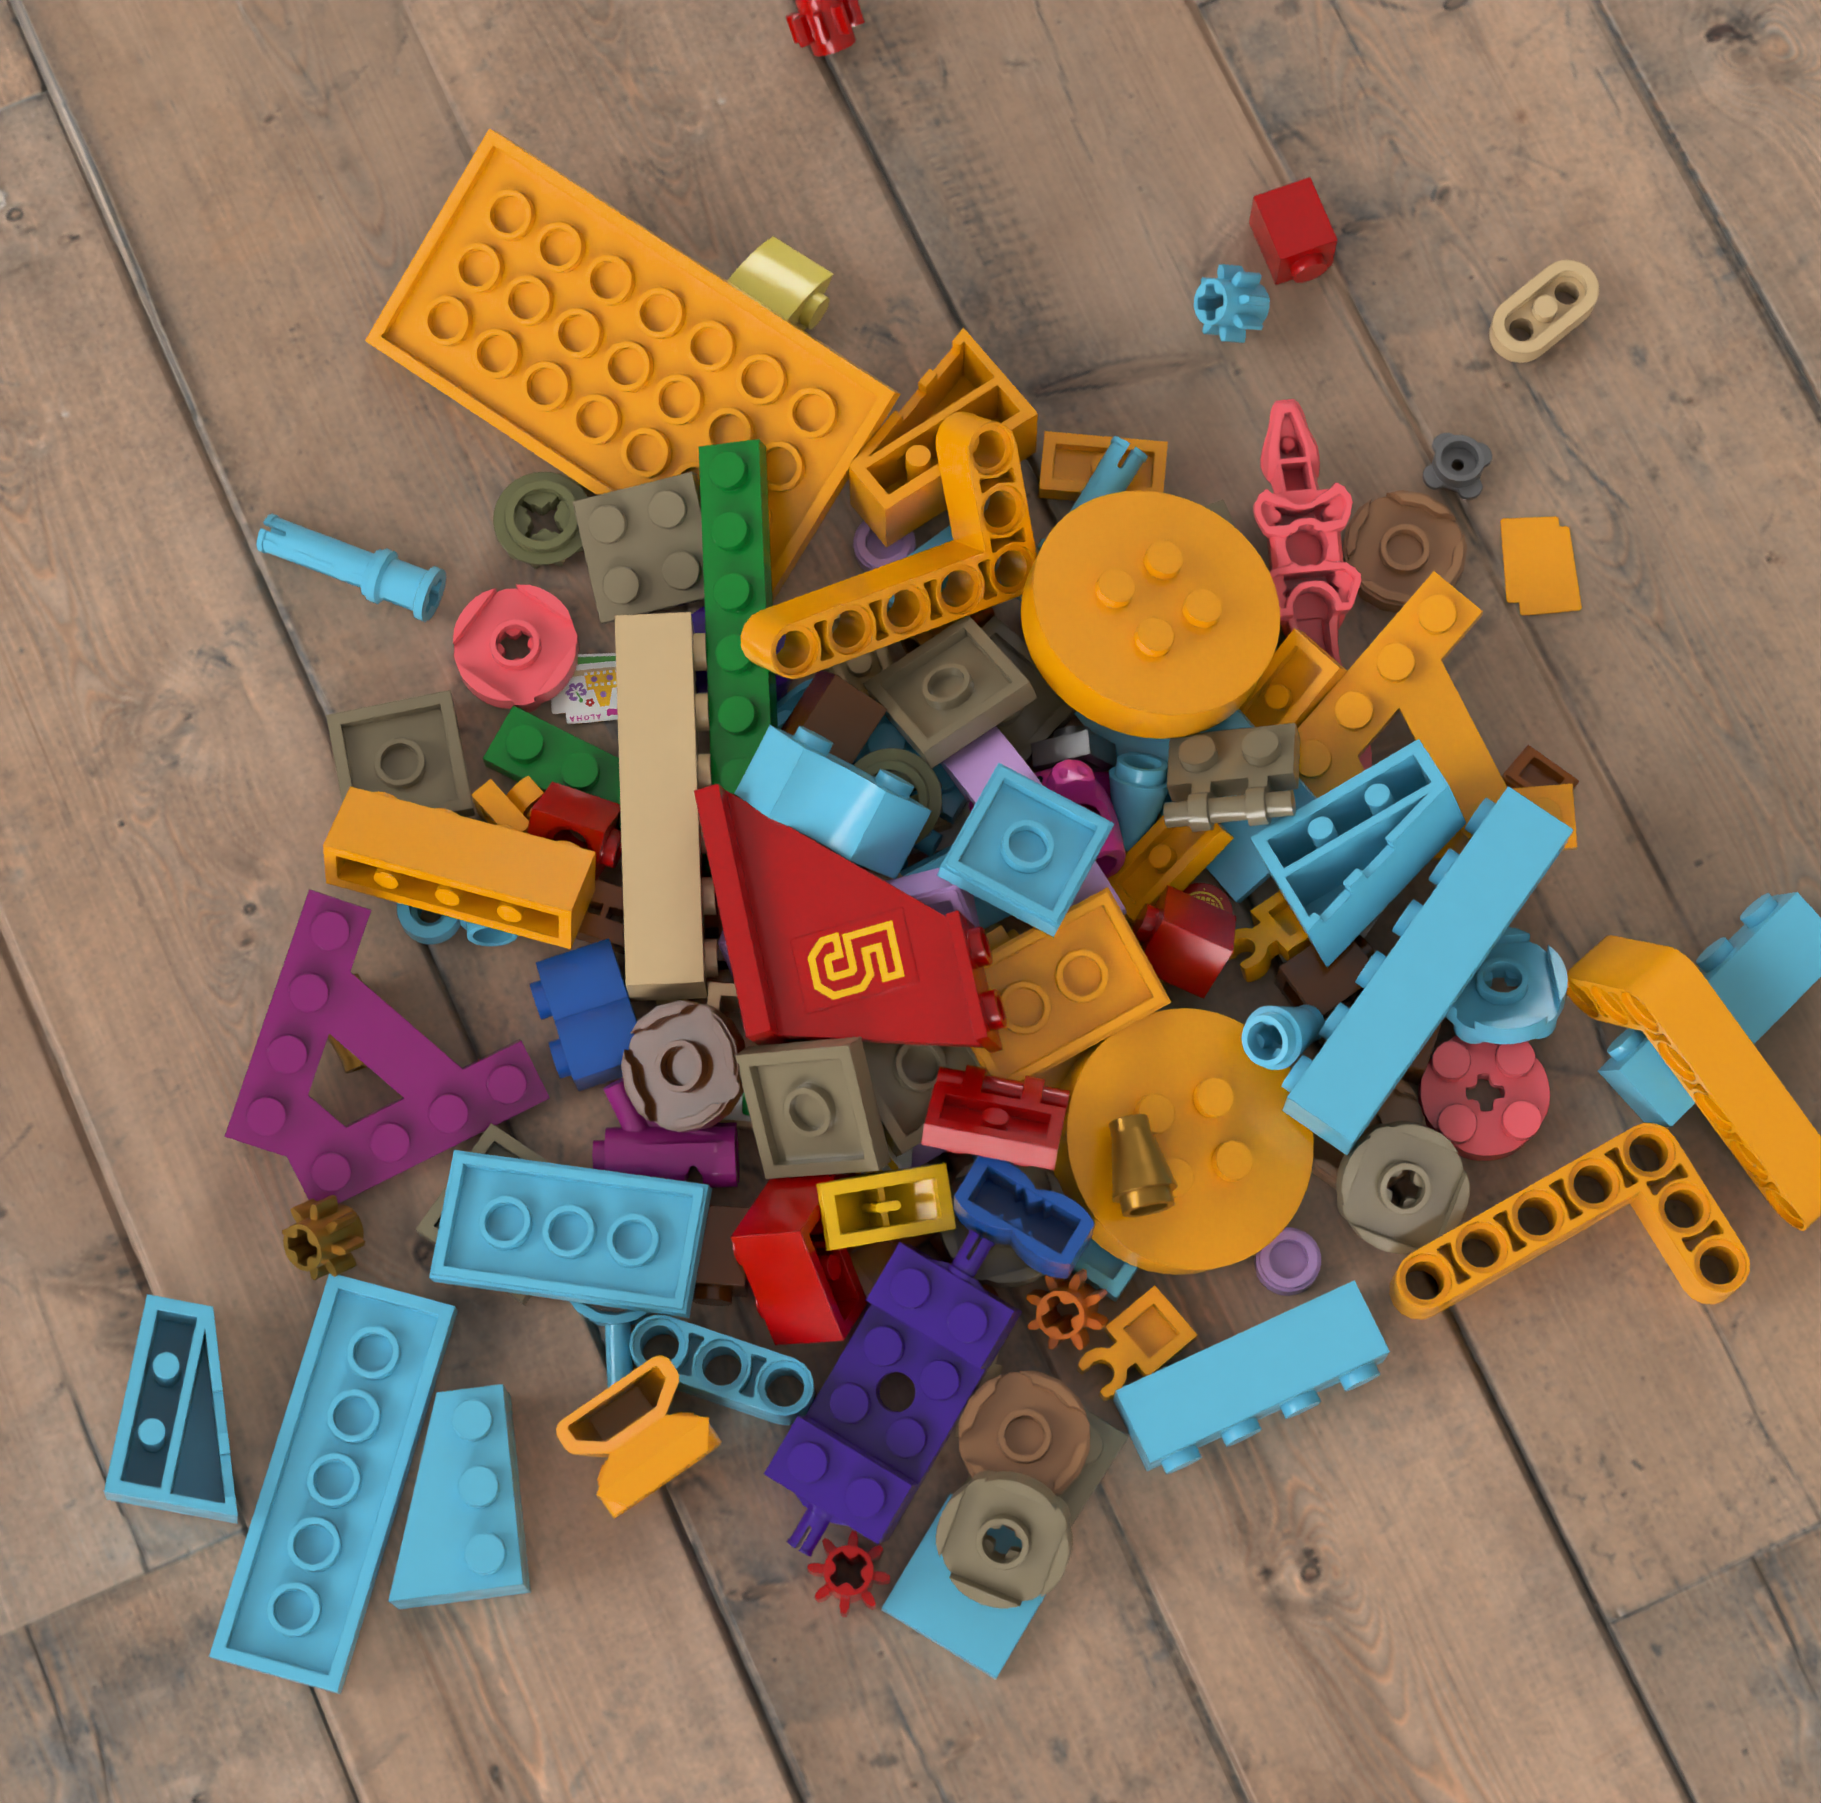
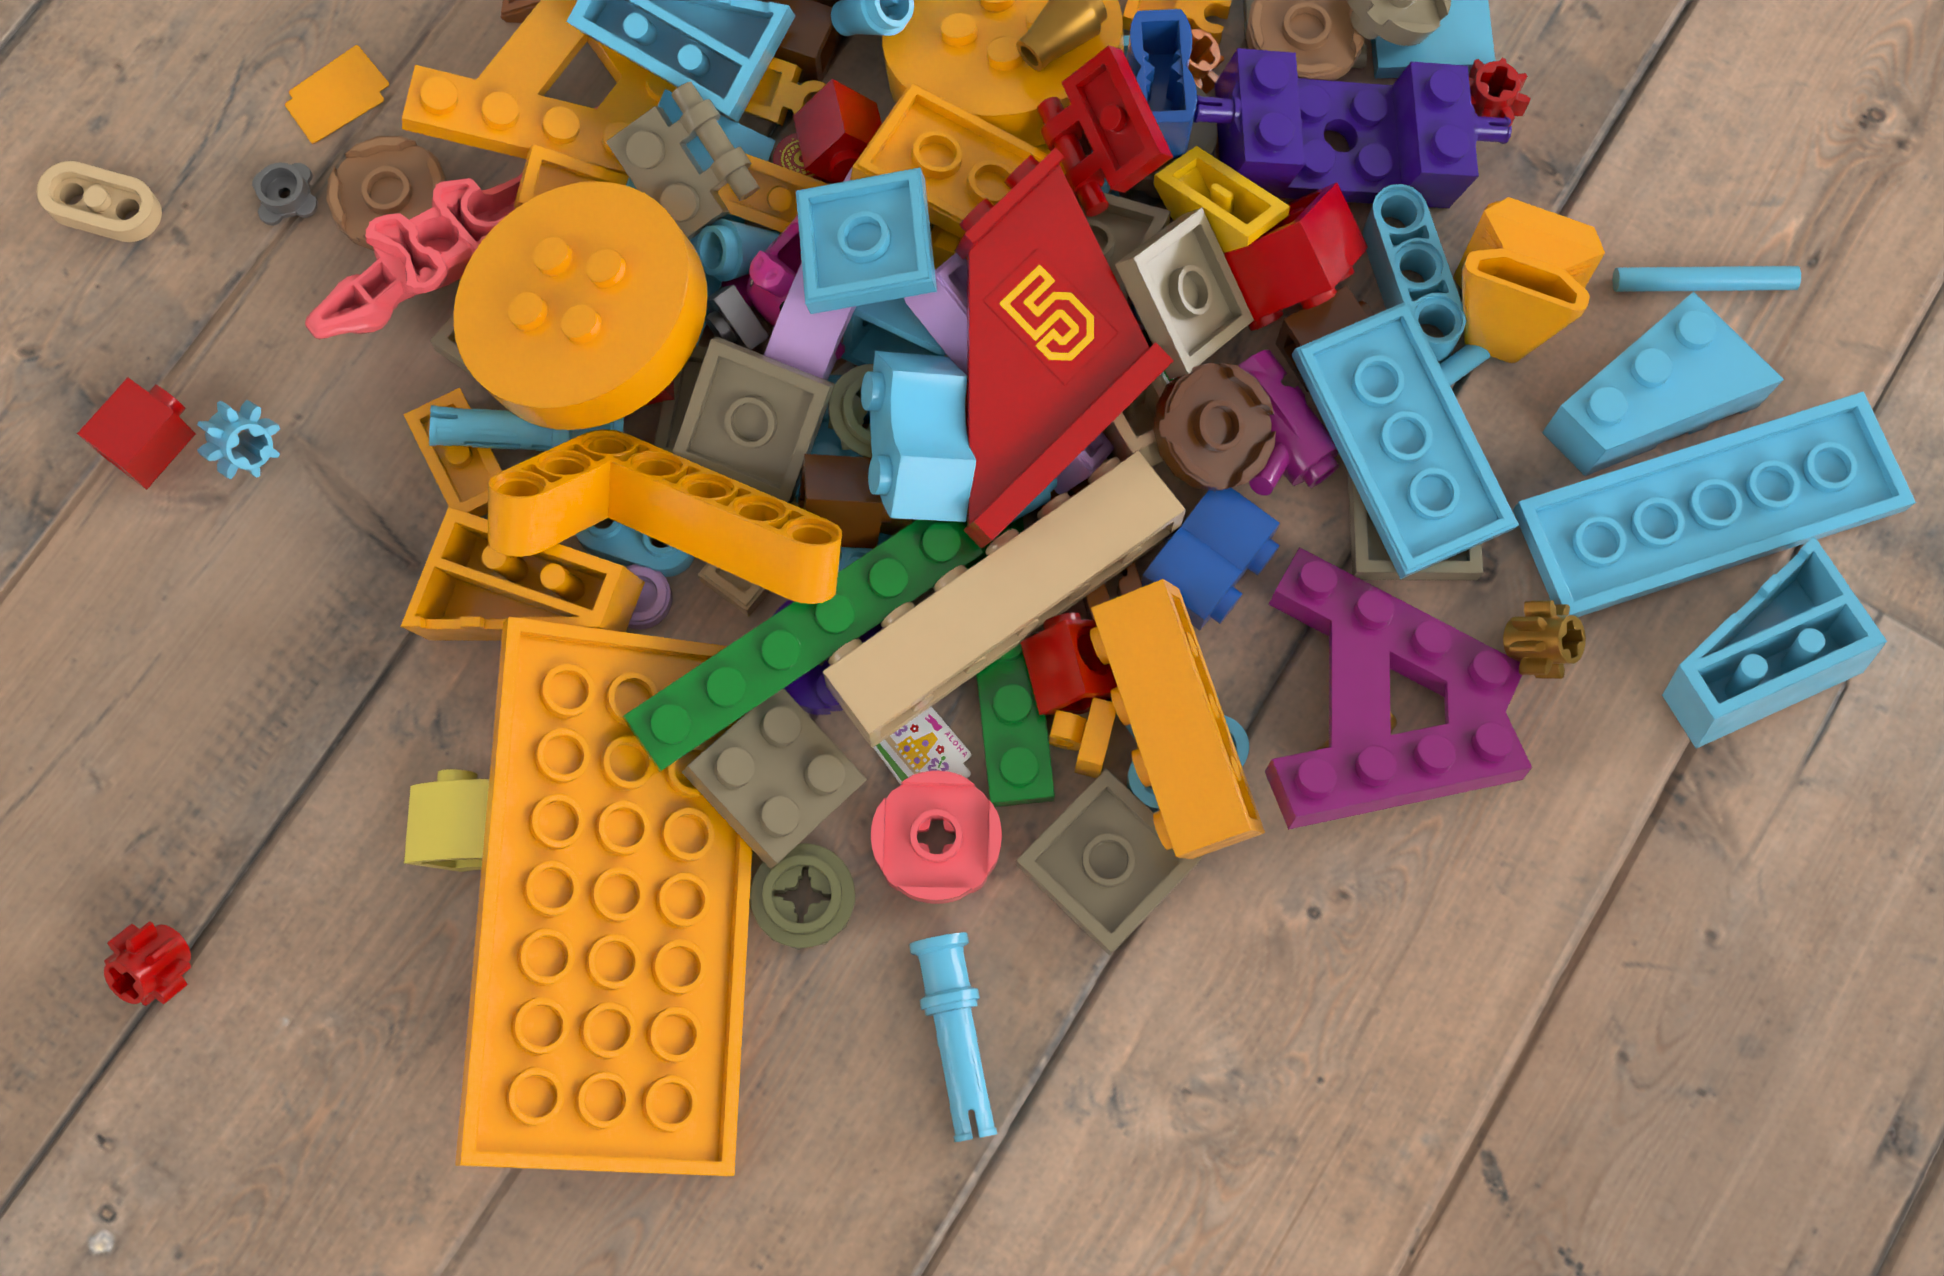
camera: 125 degrees left, 0 degrees up
none -> medium azure bar [1612,266,1801,292]

